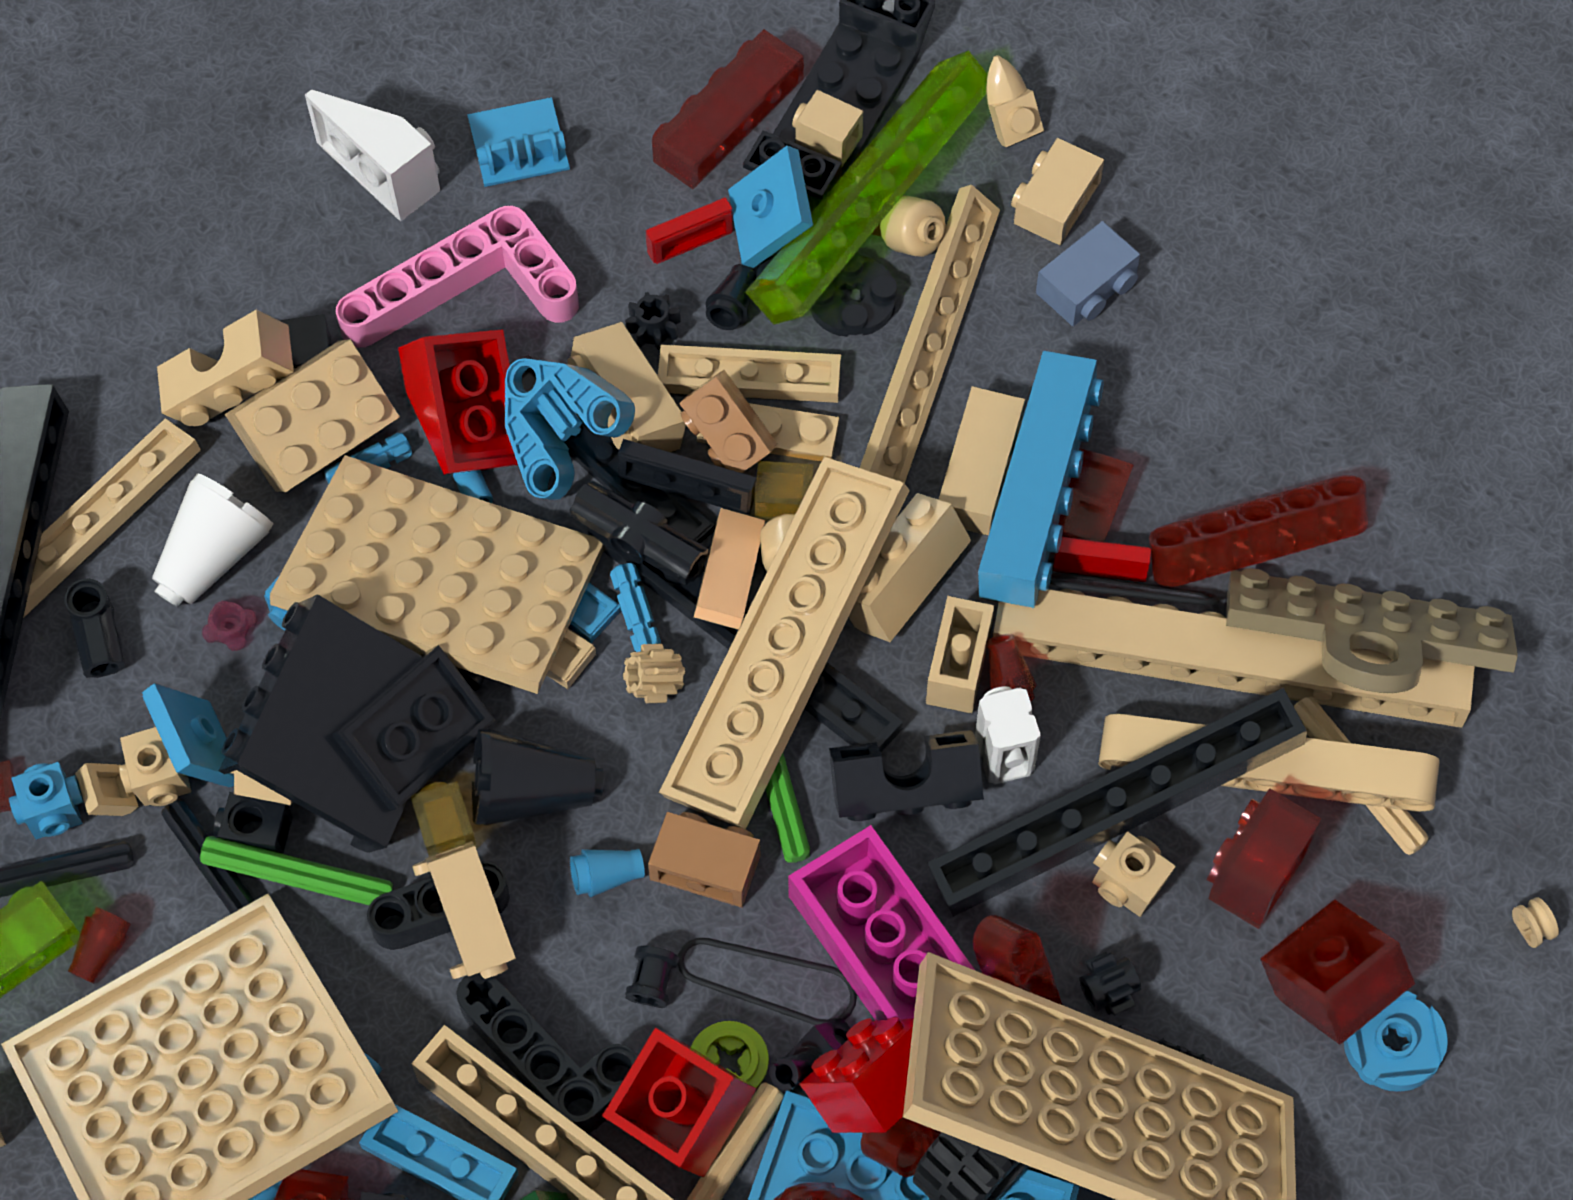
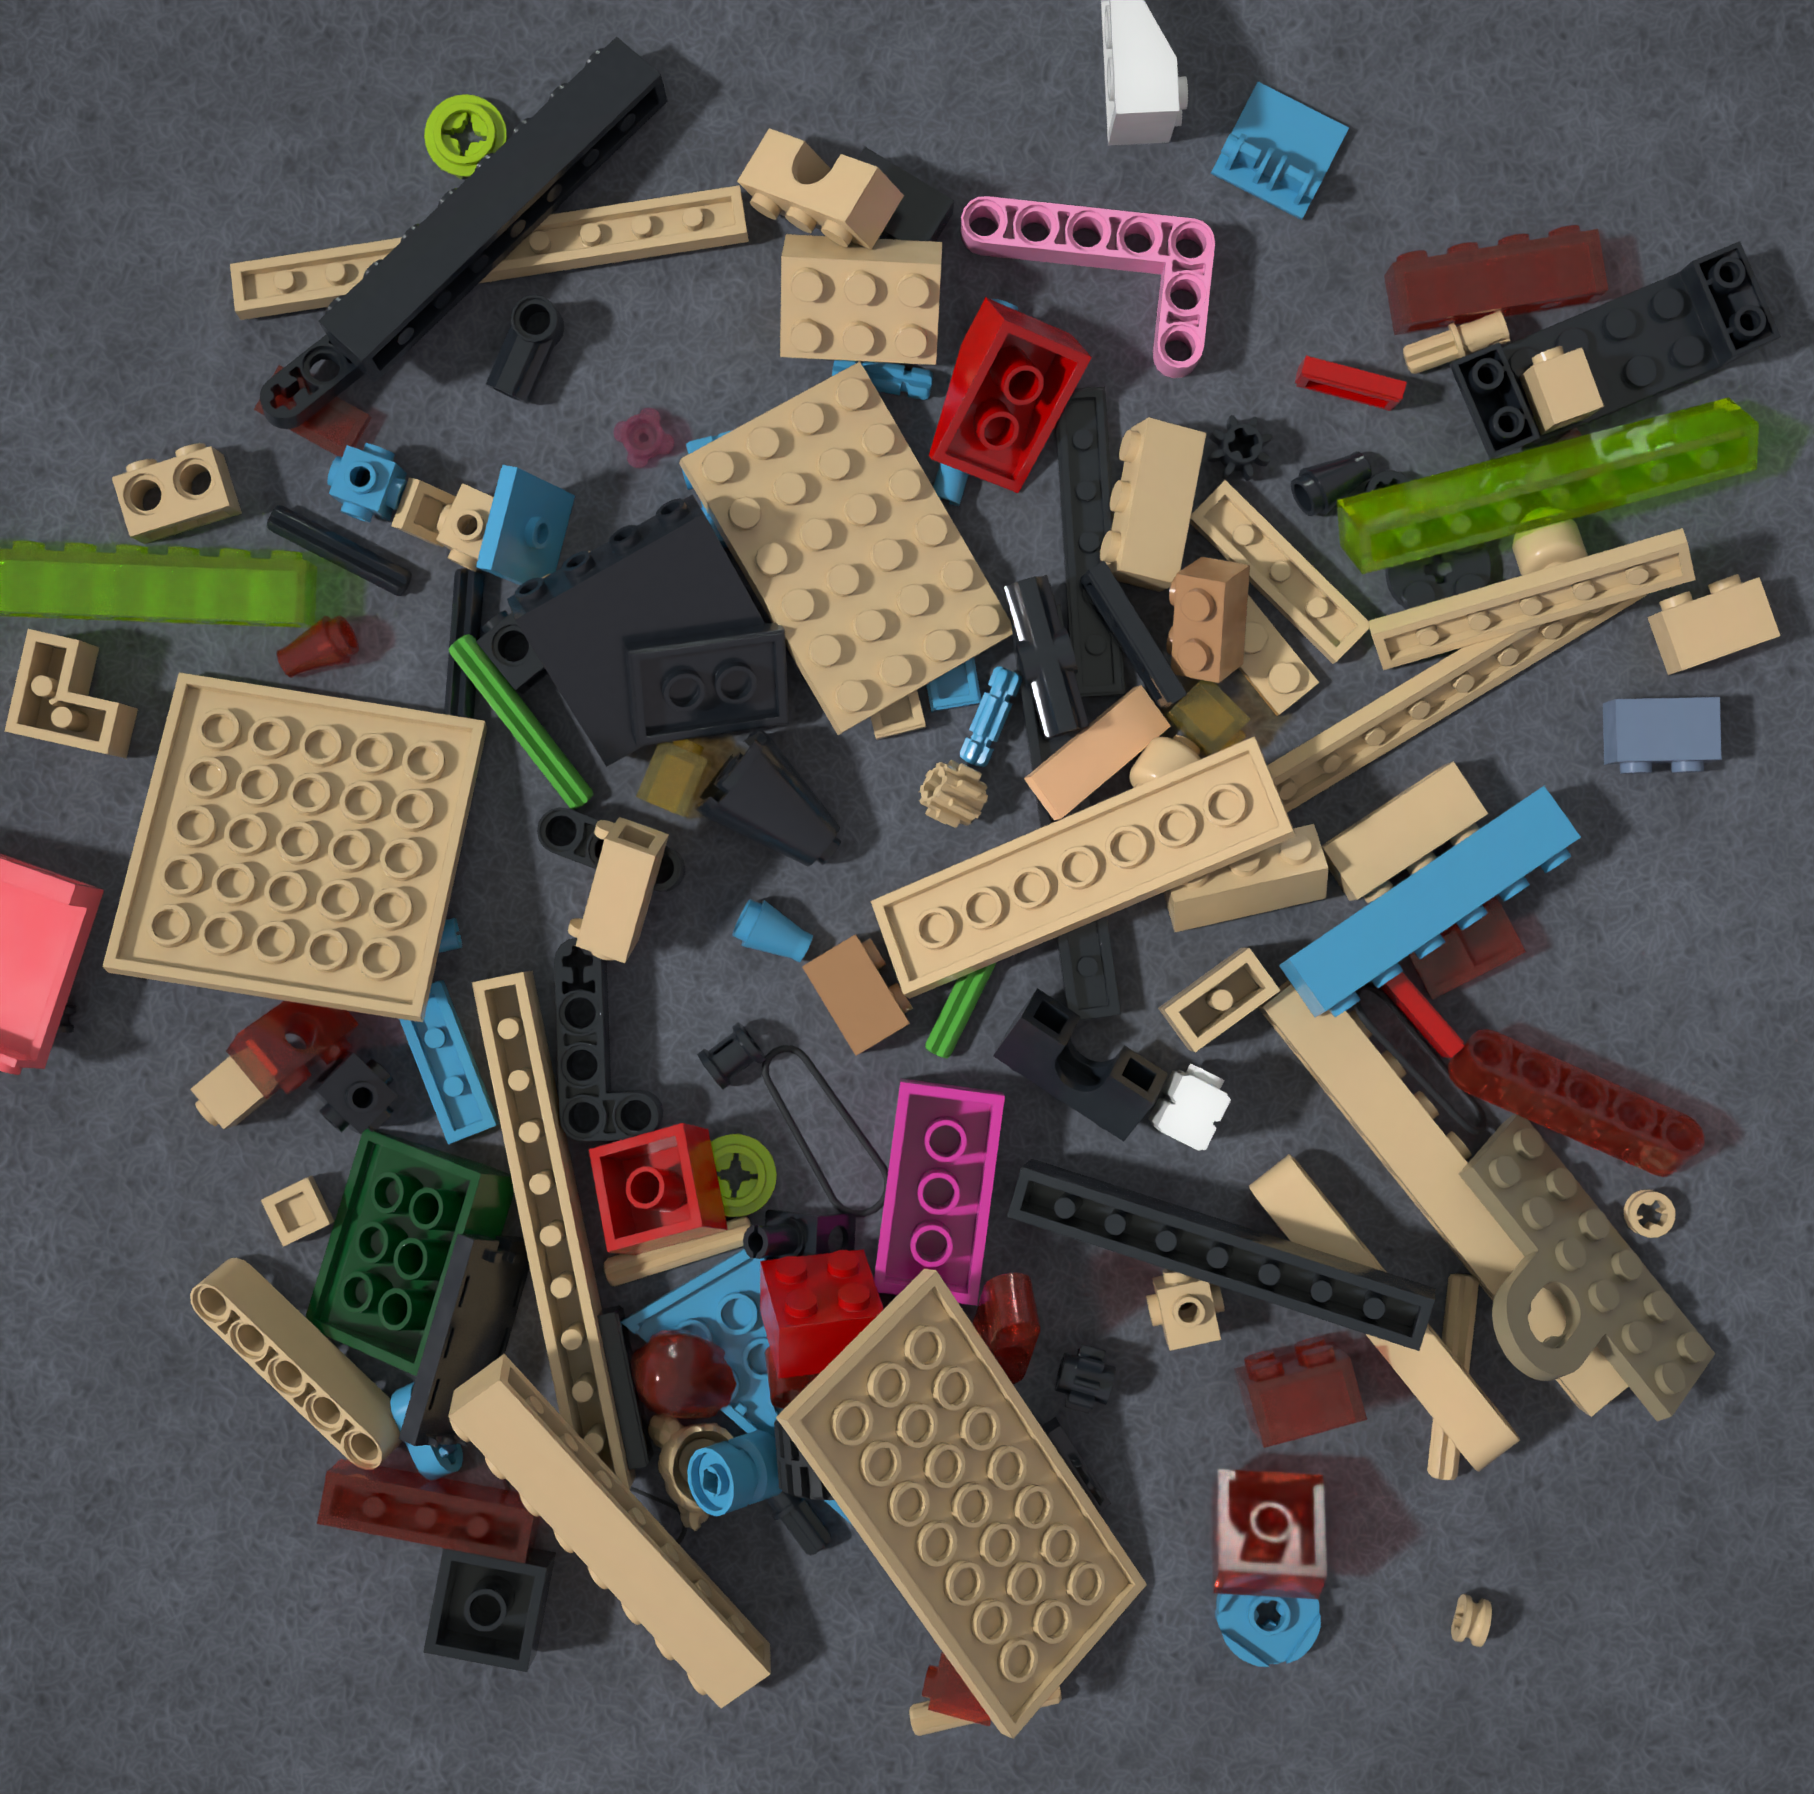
camera: 40 degrees right, 25 degrees up
white cone [152,473,274,607] -> none
dark azure connector [505,358,635,500] -> none
dark azure plate [728,146,813,268] -> none
tan plate [986,55,1044,147] -> none
clear red cone [987,634,1037,702] -> none
none -> tan plate [1368,528,1696,670]
none -> tan axle [1403,310,1510,374]
none -> tan bush [1624,1190,1675,1238]

